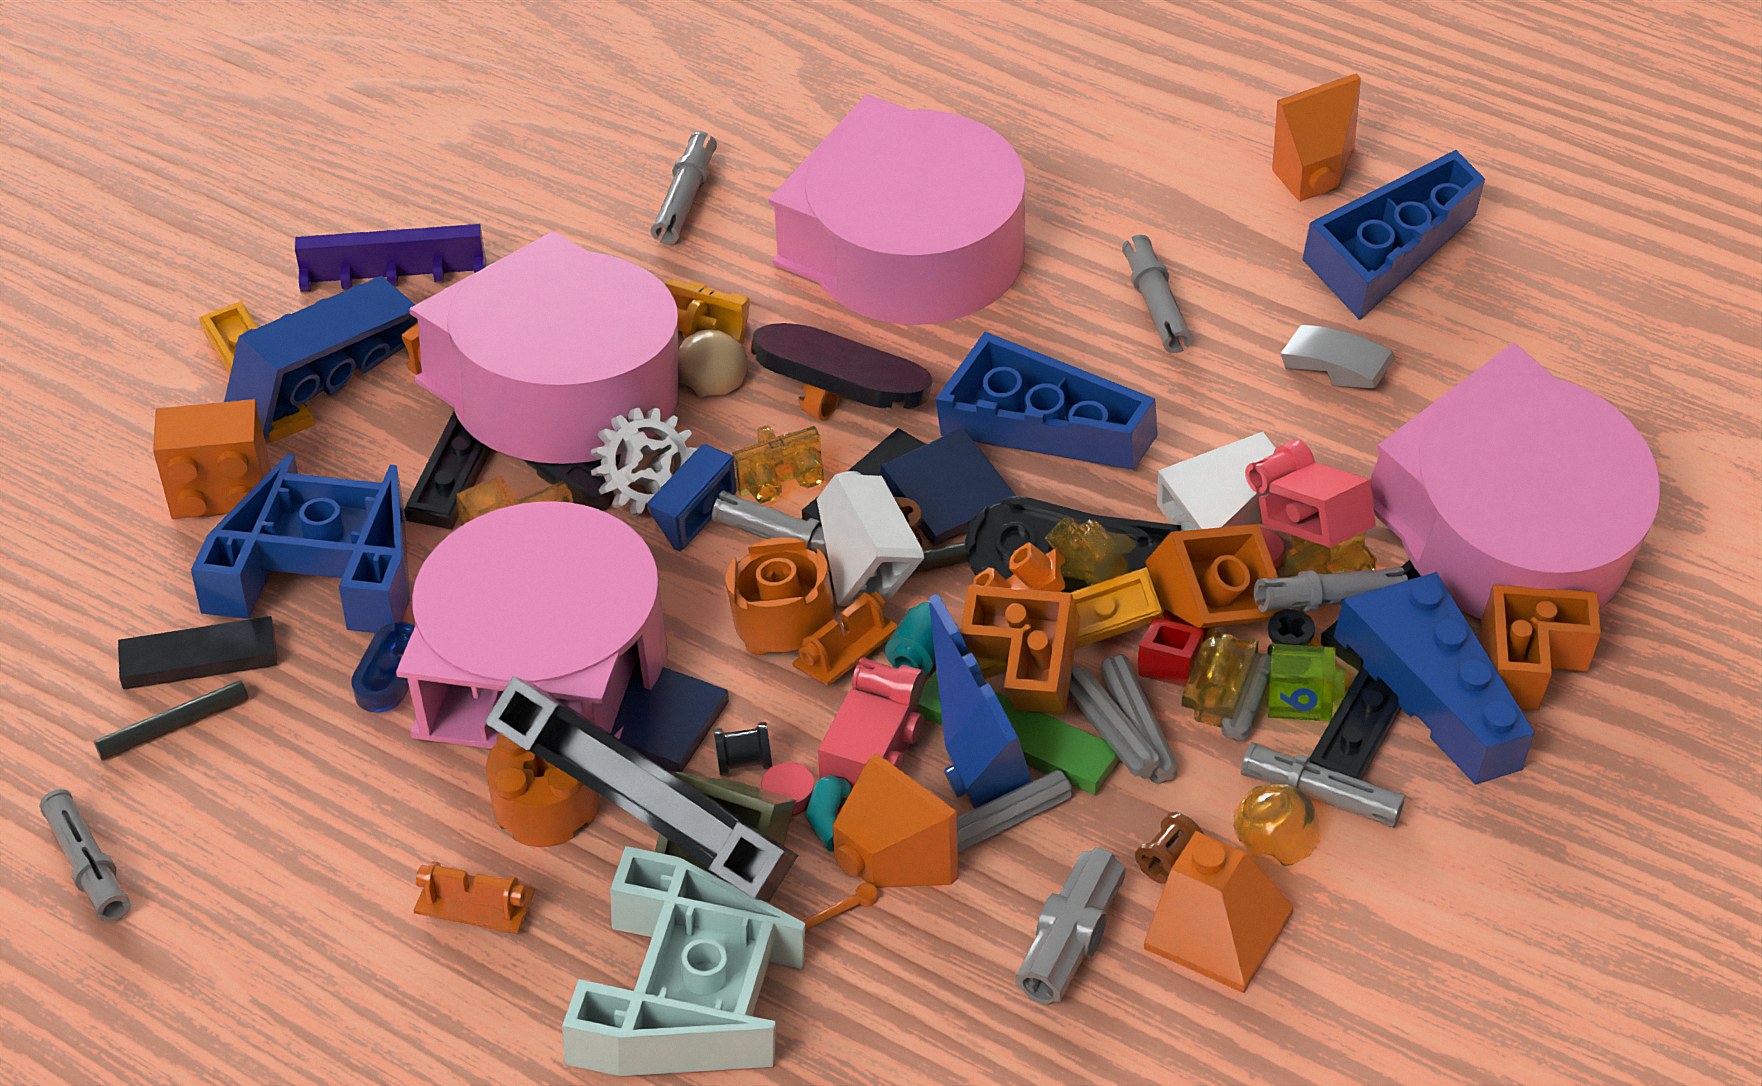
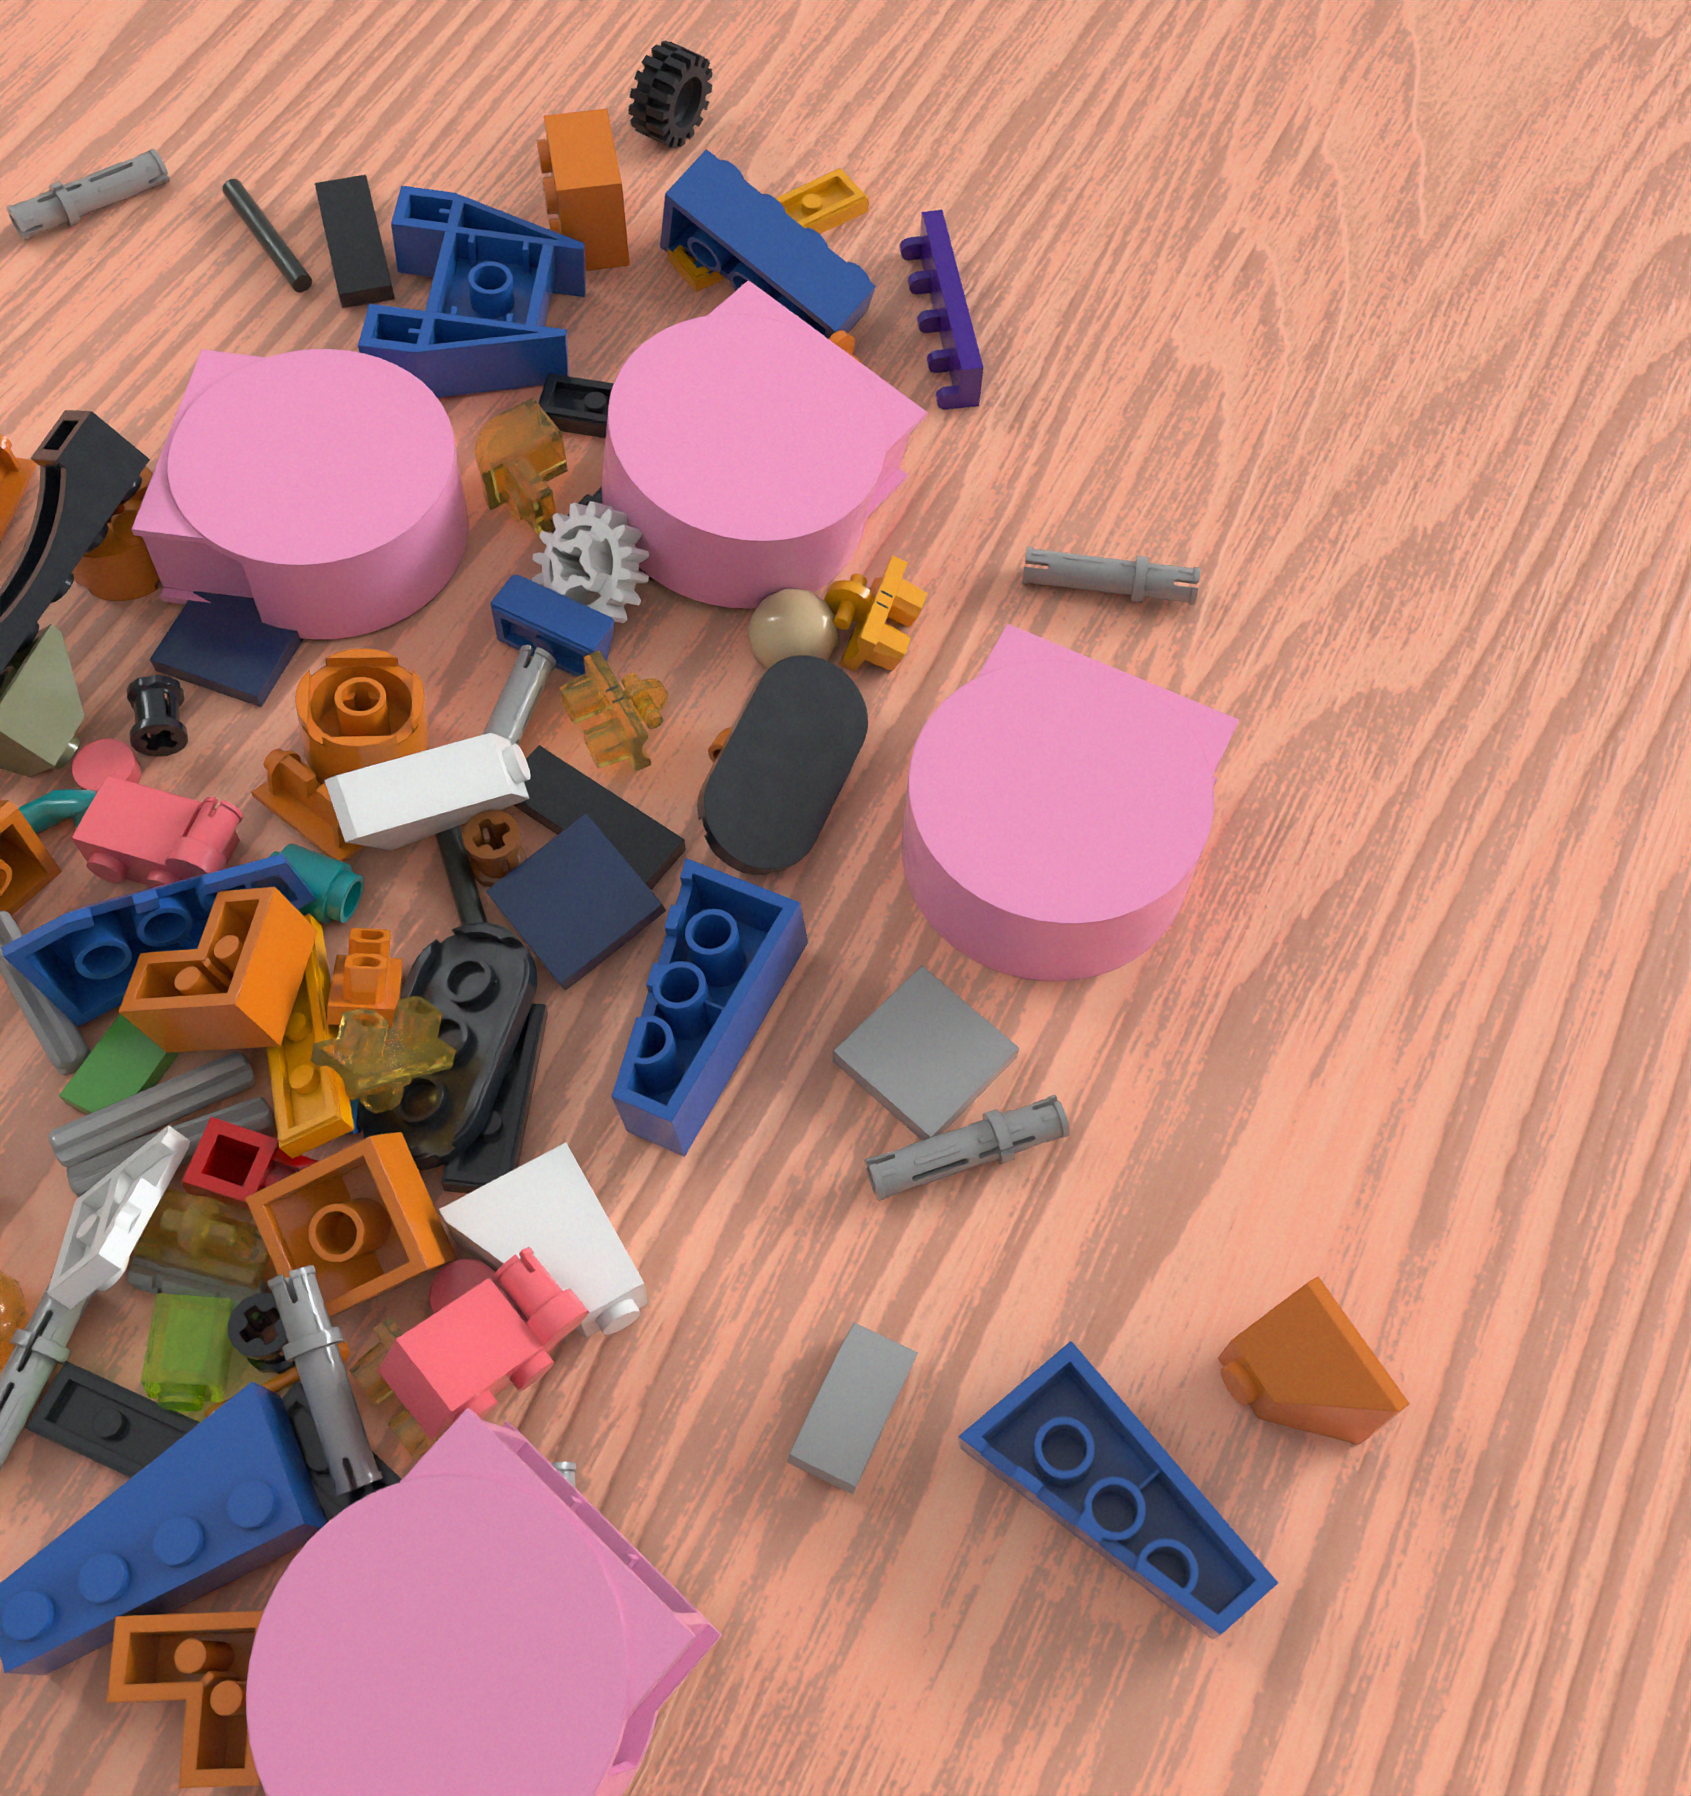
camera: 80 degrees right, 15 degrees up
none -> white wing [47,1125,190,1310]
none -> black tyre [628,41,713,148]
none -> light grey tile [833,966,1019,1140]

